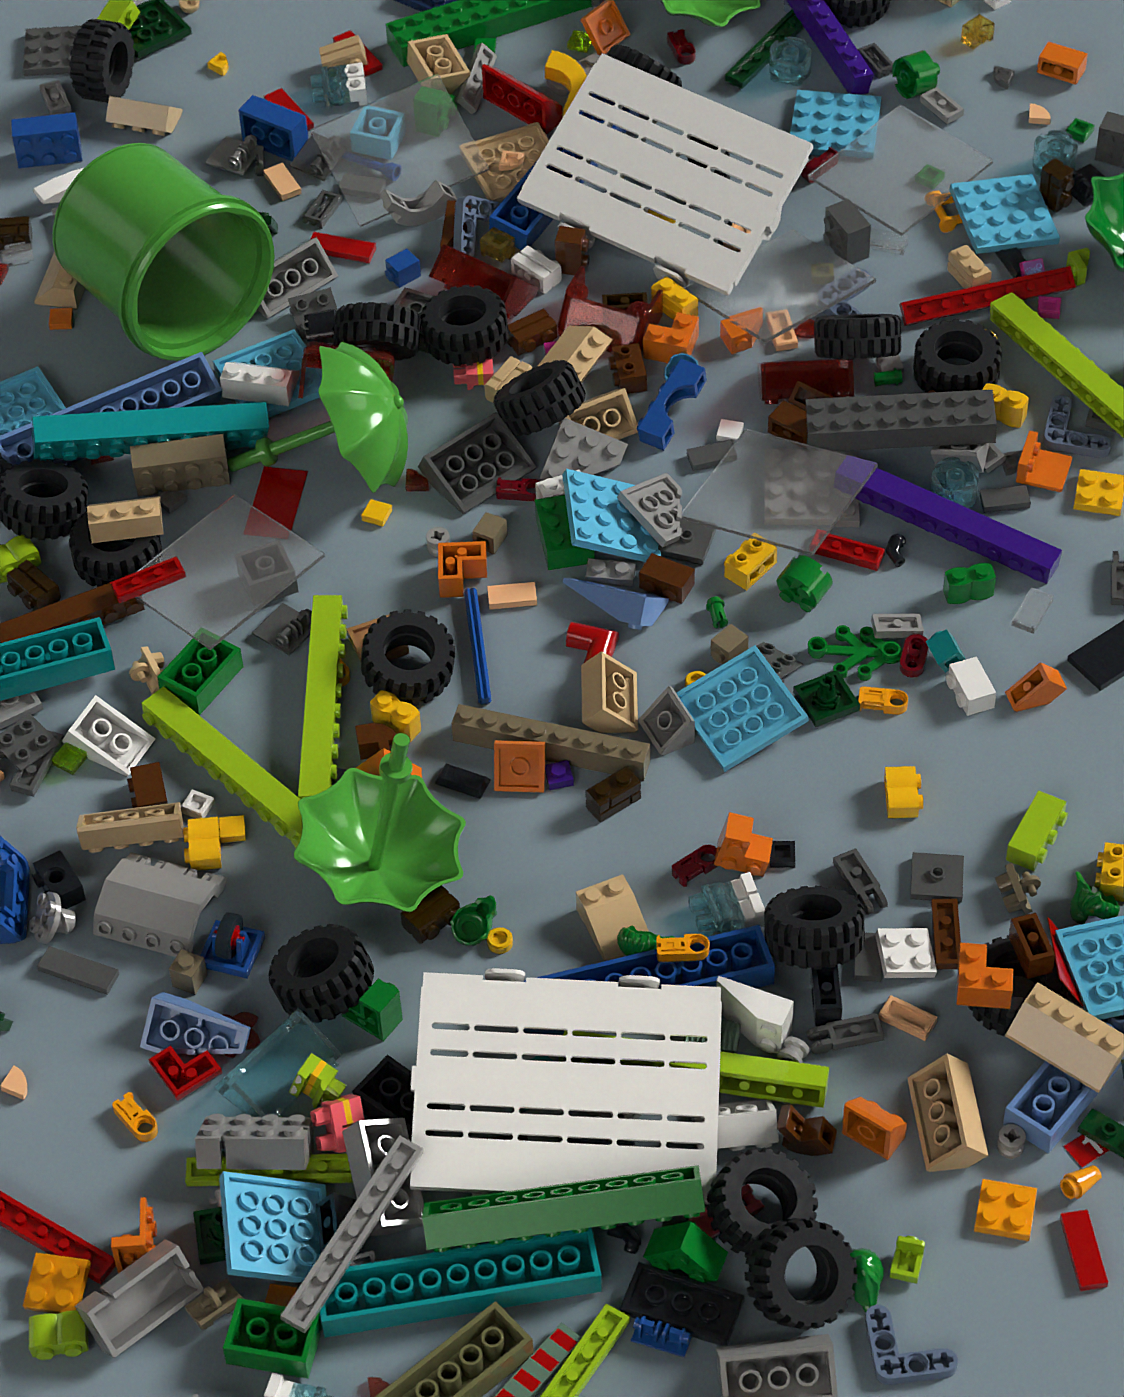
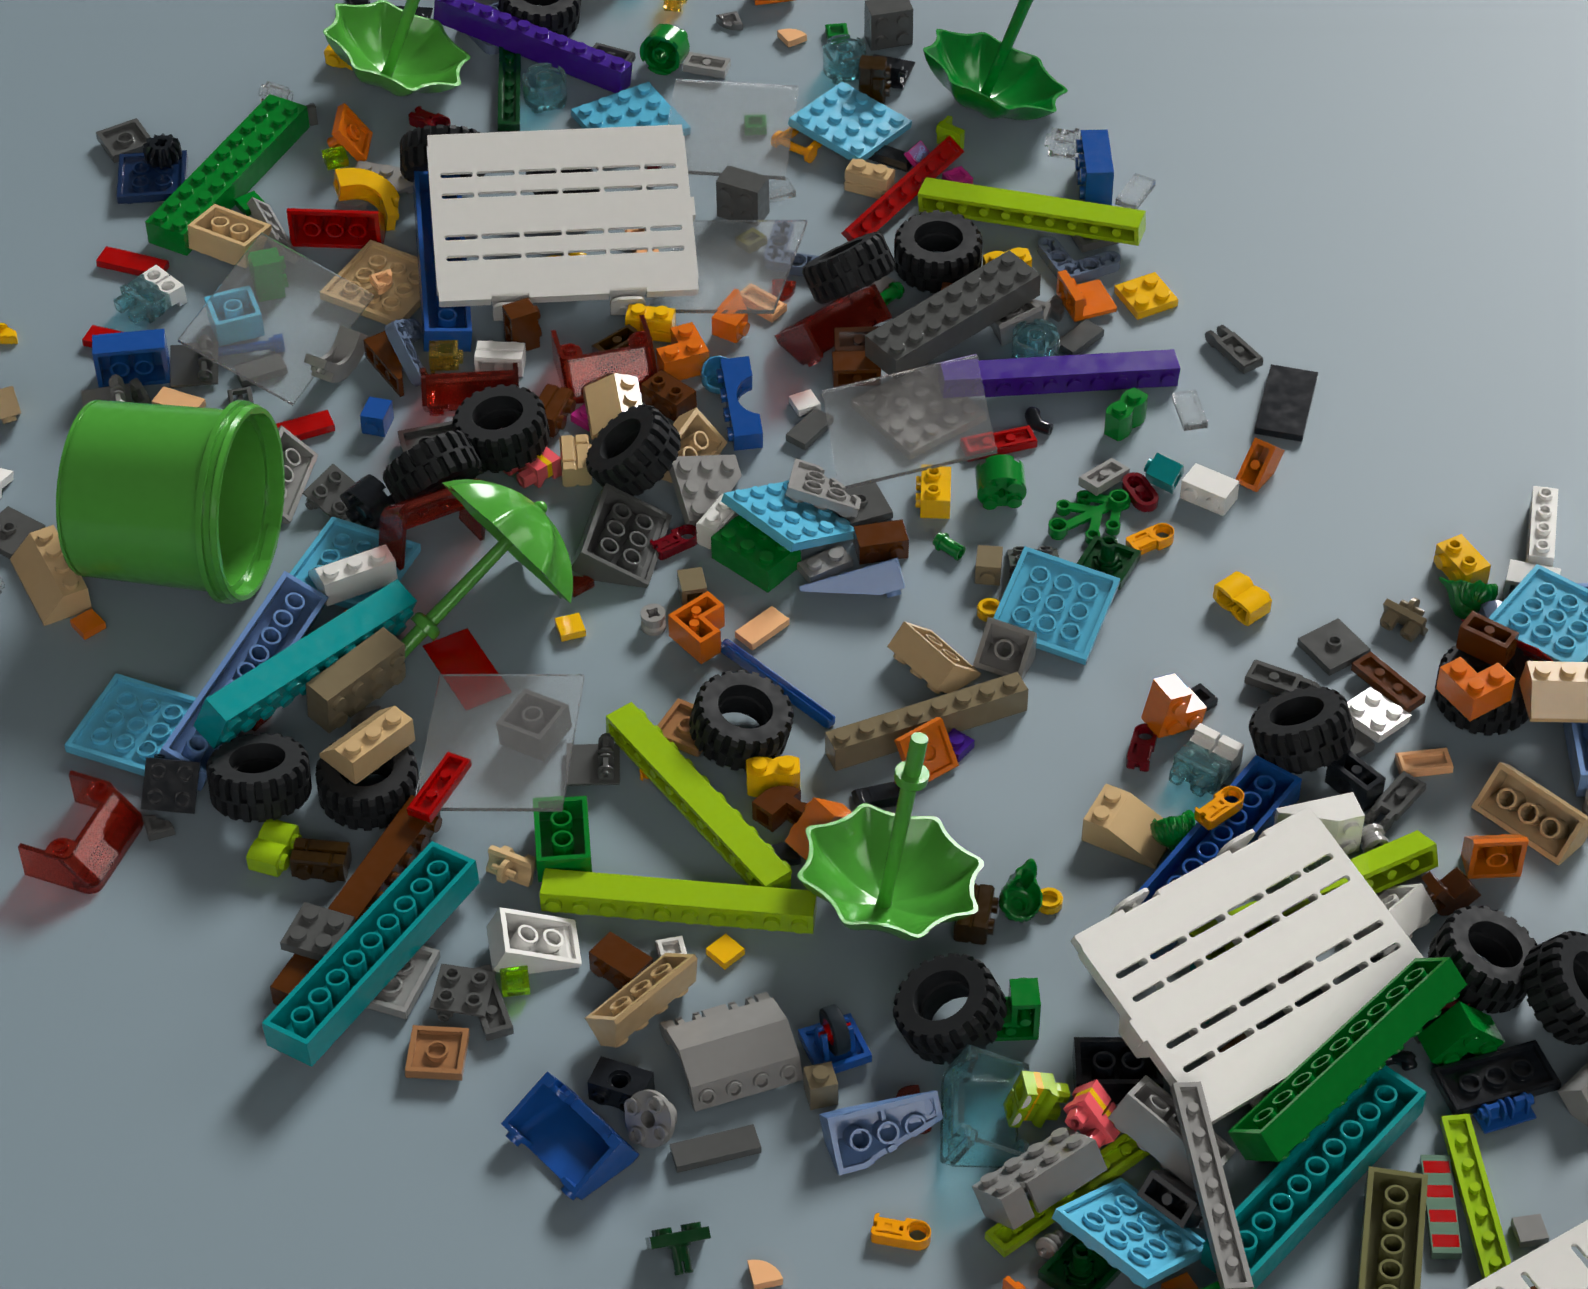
camera: 40 degrees left, 5 degrees down
red brick [148,1045,222,1101] -> none
yellow brick [183,817,222,870] -> none
tan brick [319,35,368,77] -> none
red brick [566,622,619,663] -> none
dark brown brick [585,767,641,823] -> none
lime brick [1006,790,1068,871] -> none

